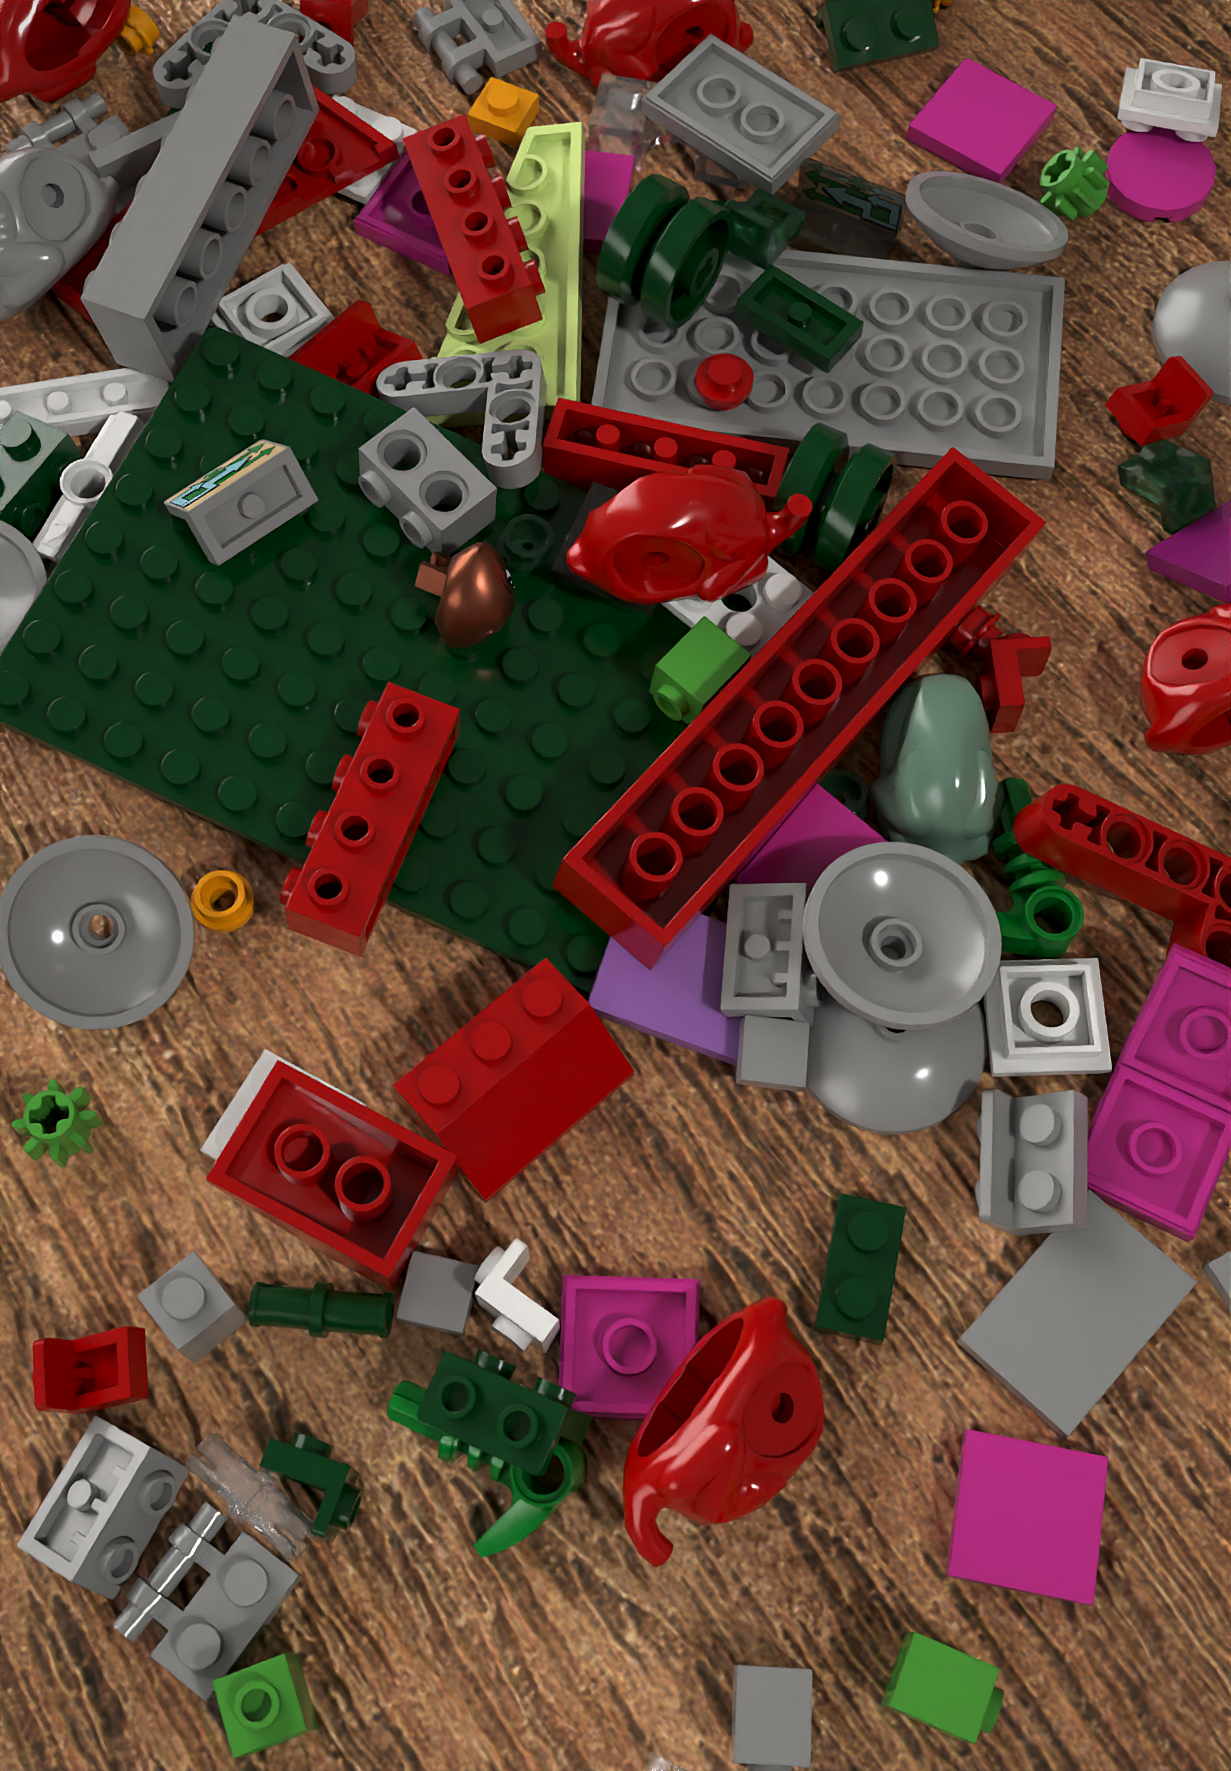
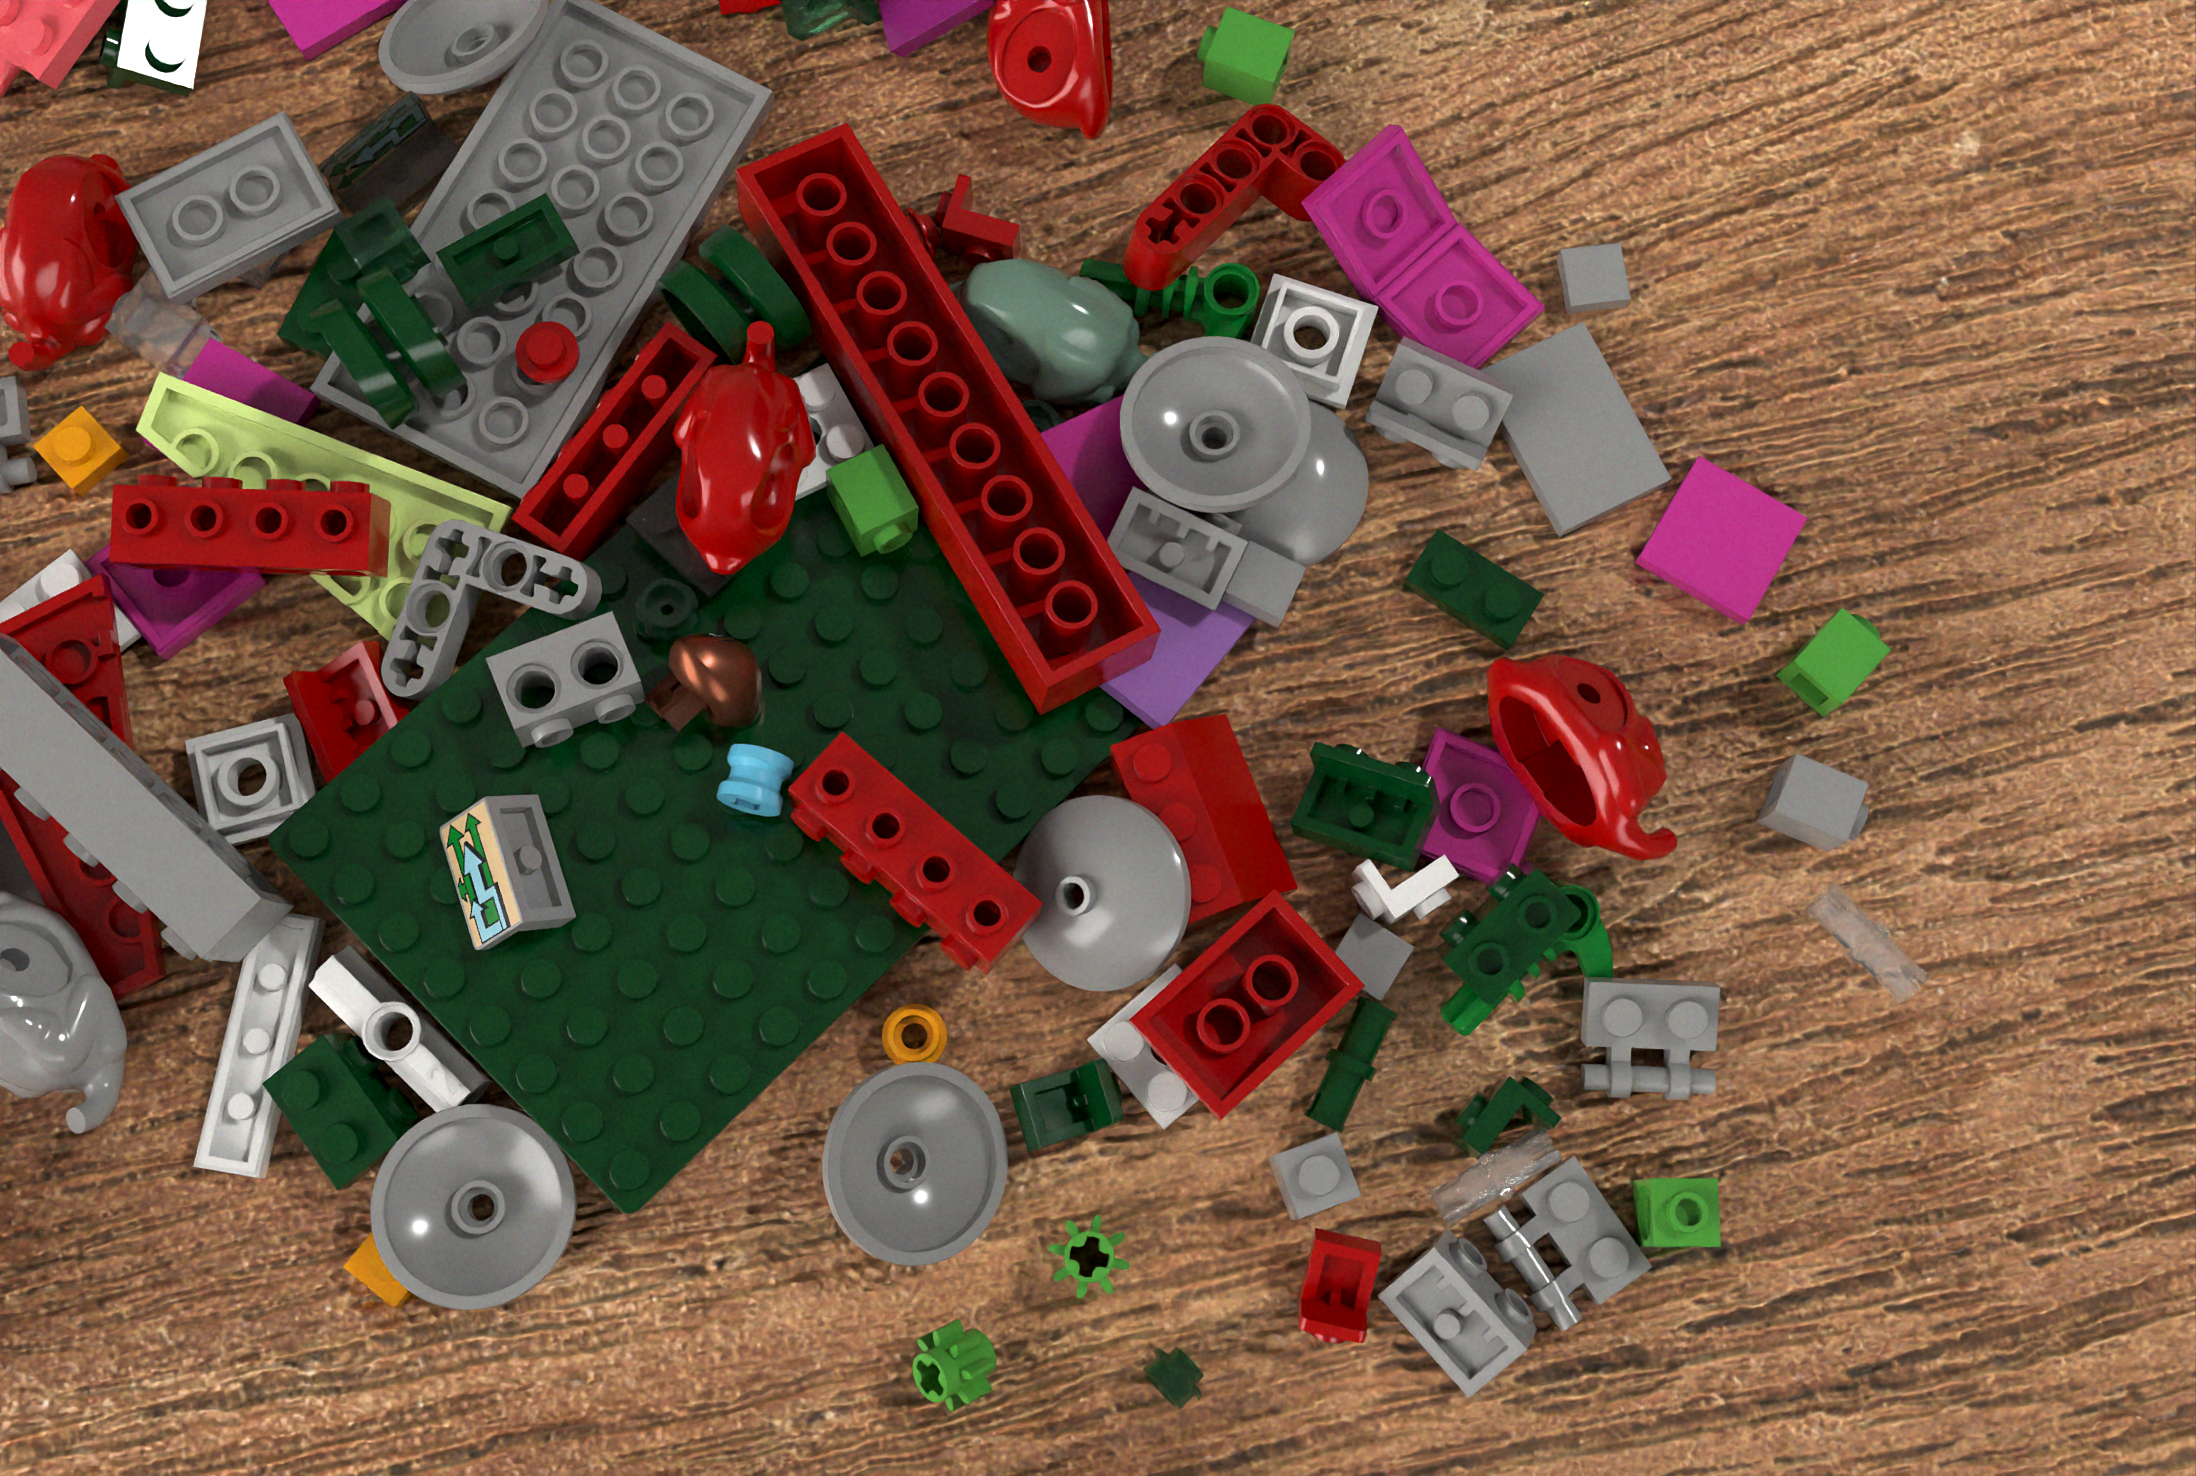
camera: 75 degrees left, 10 degrees up
none -> medium azure wheel [716,744,794,816]
none -> dark green bracket [1009,1058,1124,1152]
none -> light grey dish [1013,795,1191,991]
none -> dark green bracket [1290,742,1441,872]
none -> light grey plate [1580,977,1720,1100]

